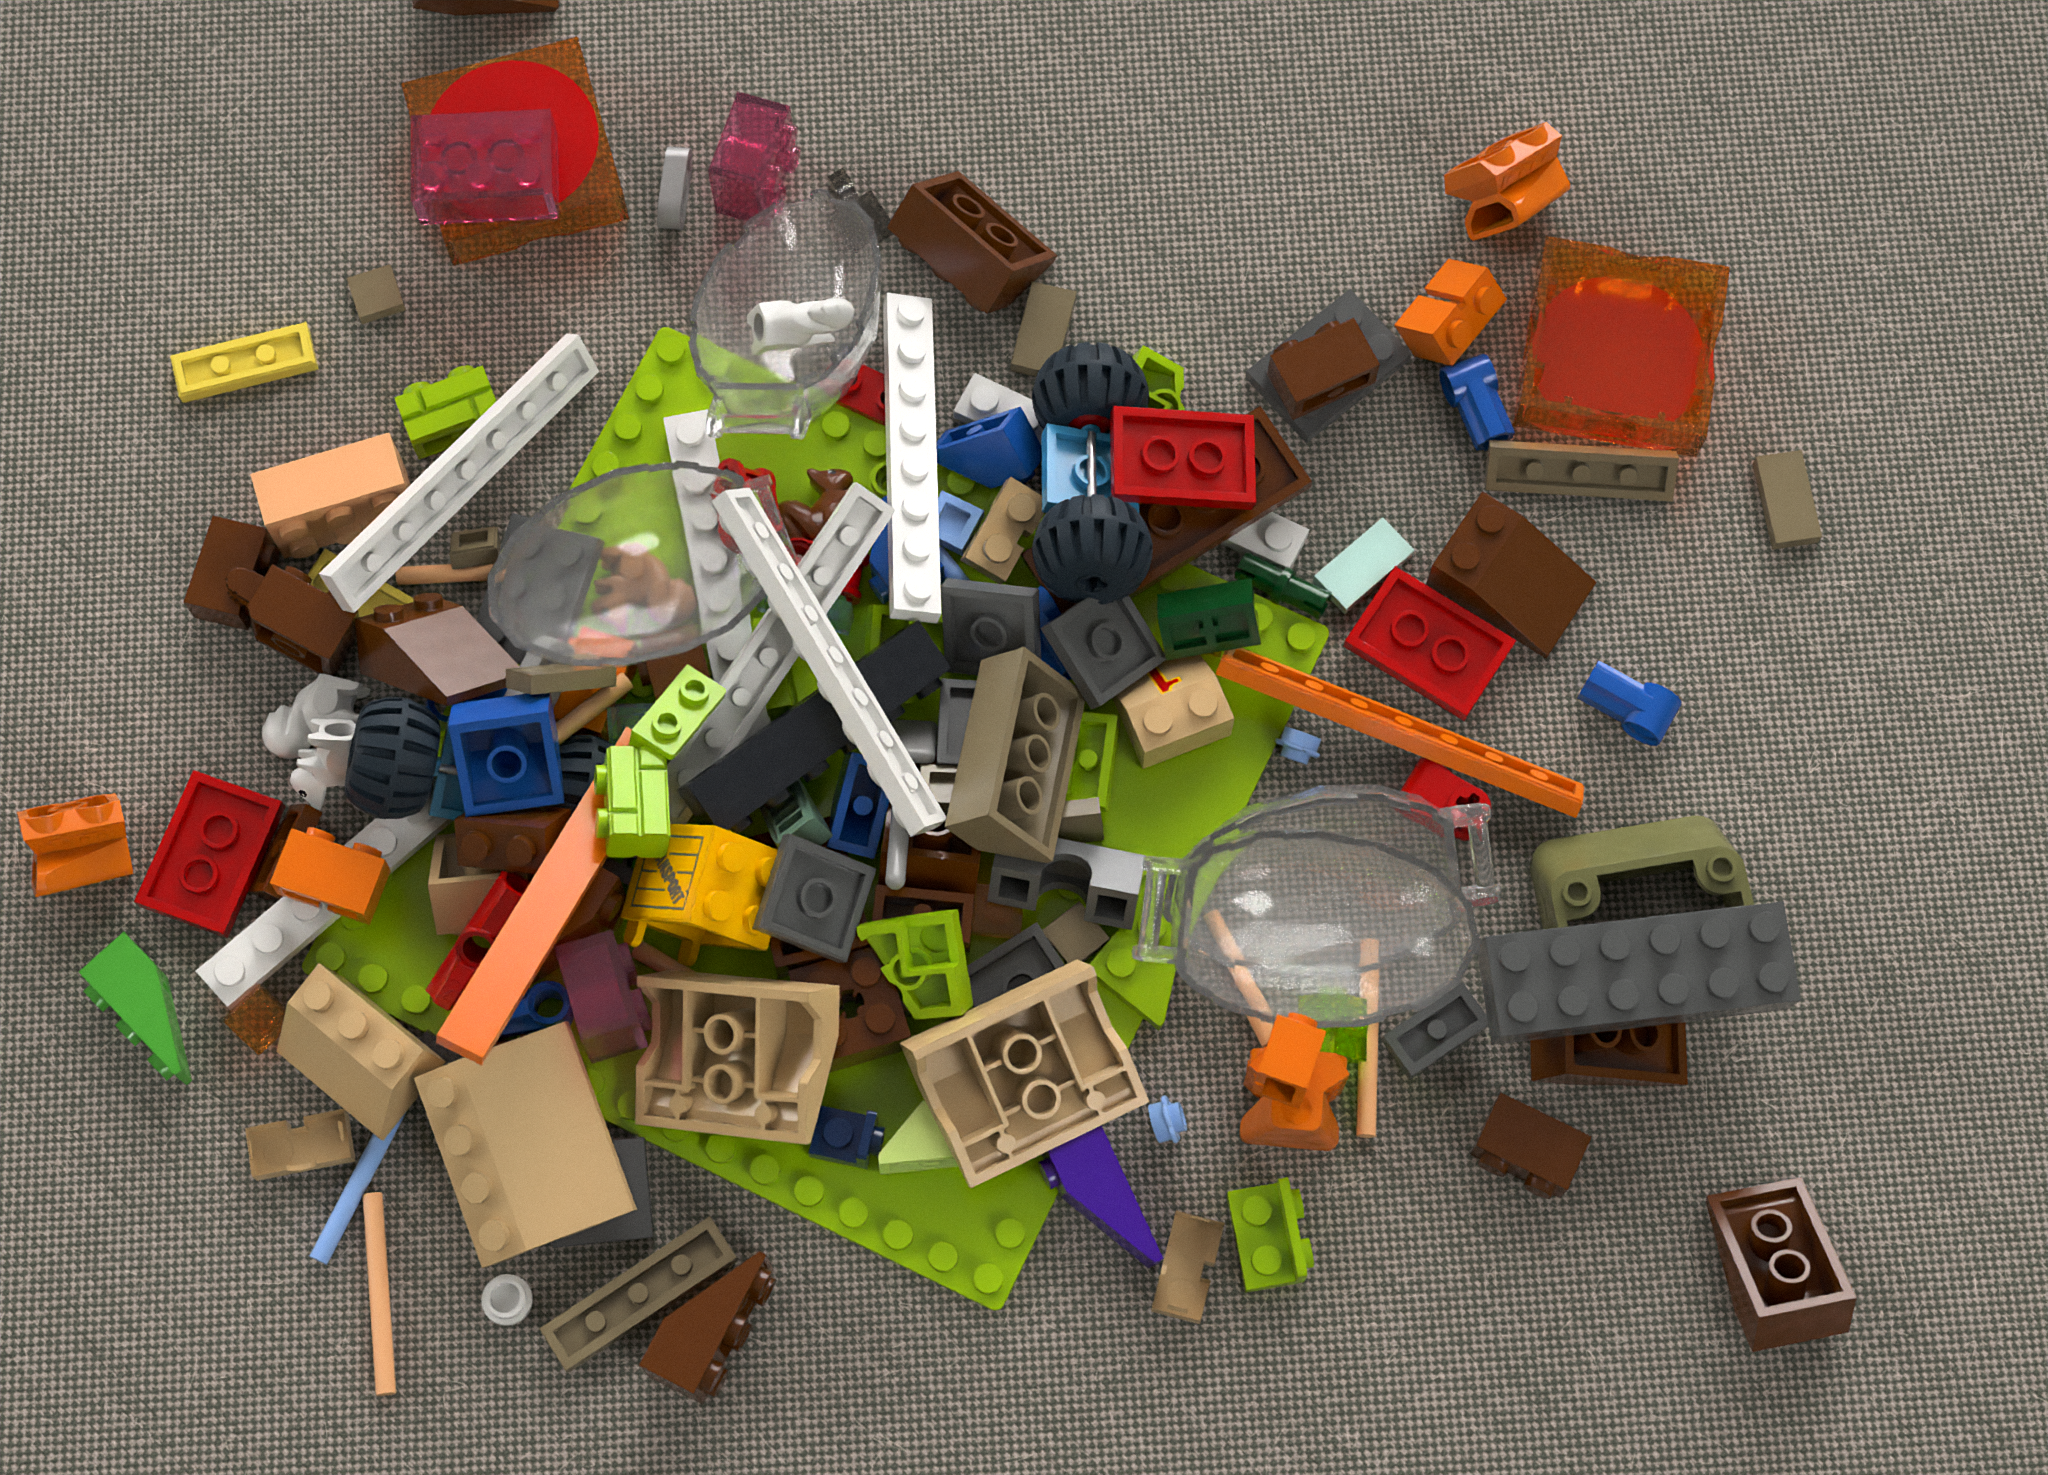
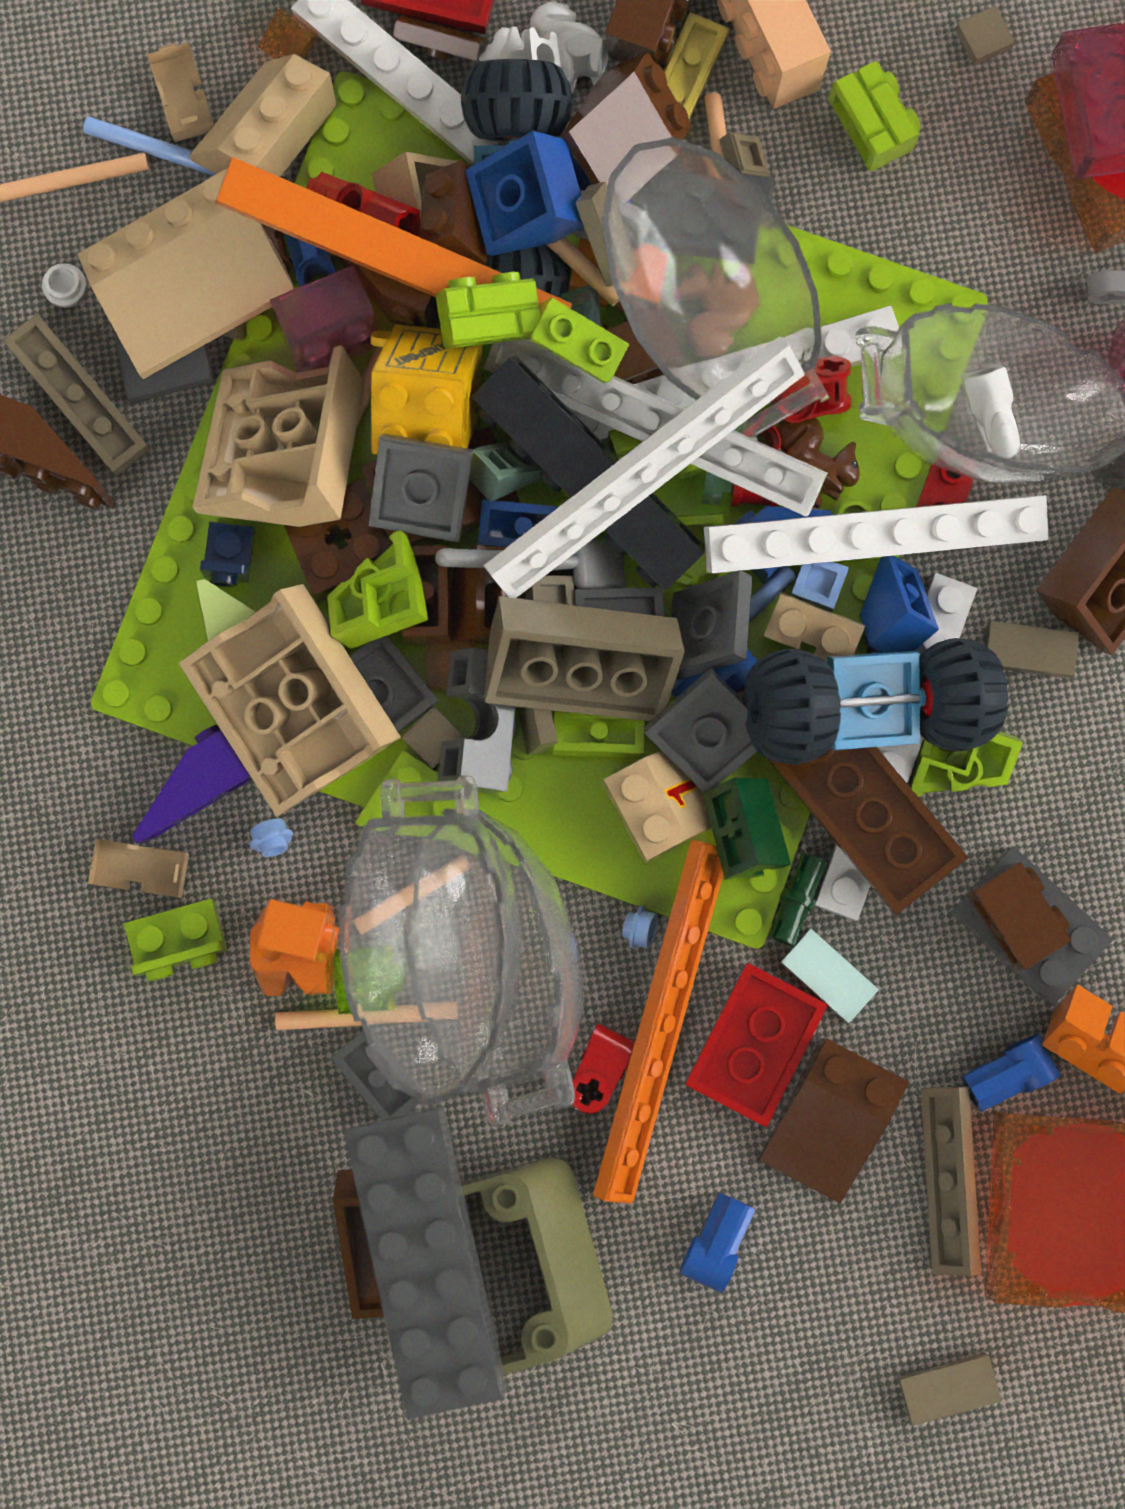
camera: 80 degrees right, 10 degrees up
orange piece [270,827,391,925] -> none
white plate [319,334,599,613] -> none
red plate [1110,406,1256,510] -> none
reddish brown brick [1470,1093,1592,1199] -> none
reddish brown slope [1706,1177,1857,1352] -> none

